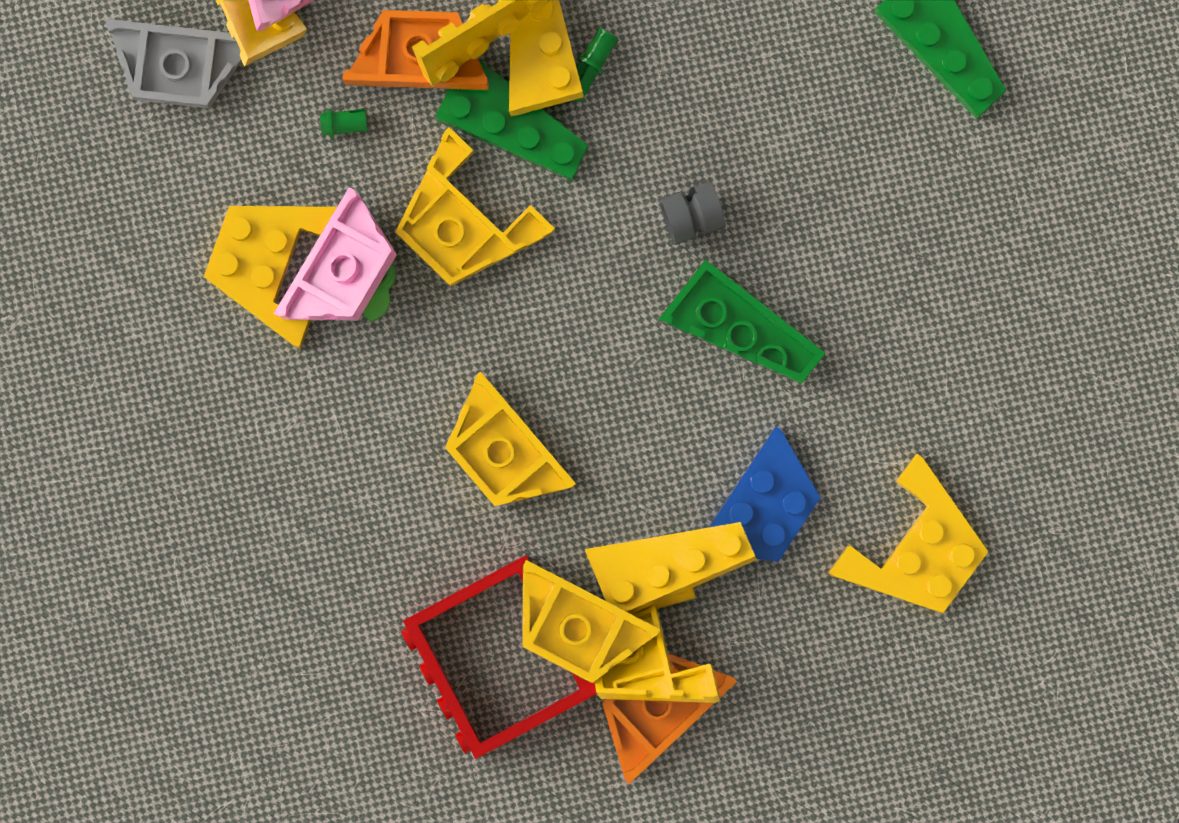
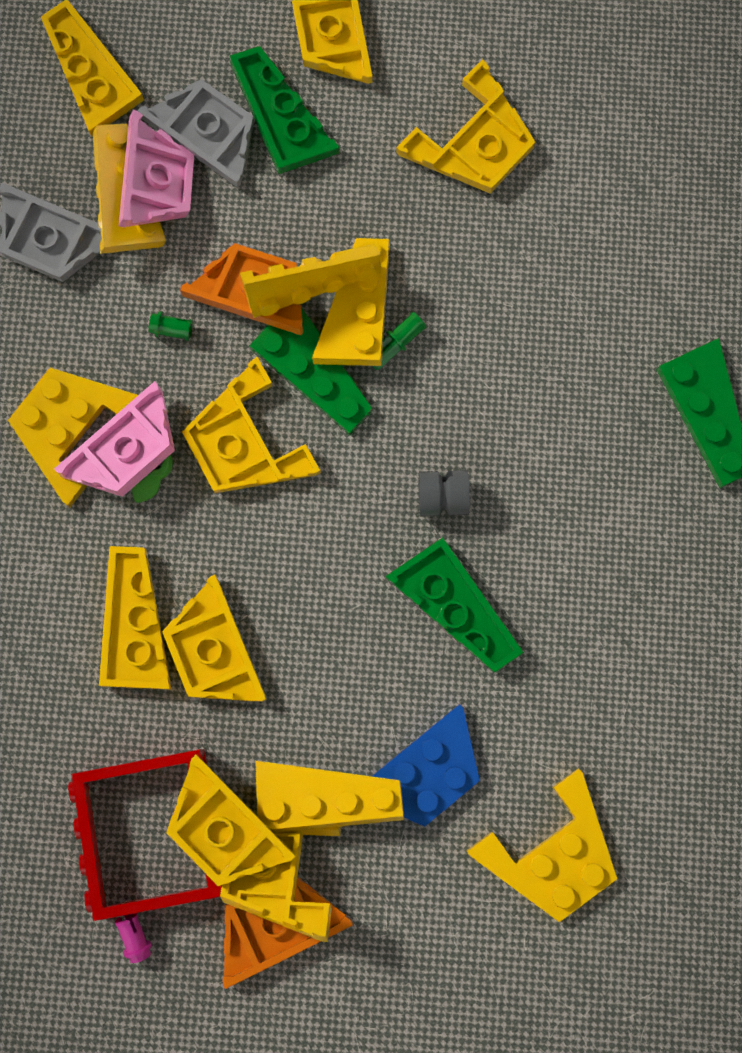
camera: 25 degrees right, 5 degrees down
none -> yellow wing [99,546,172,690]
none -> dark pink pin [115,913,152,963]

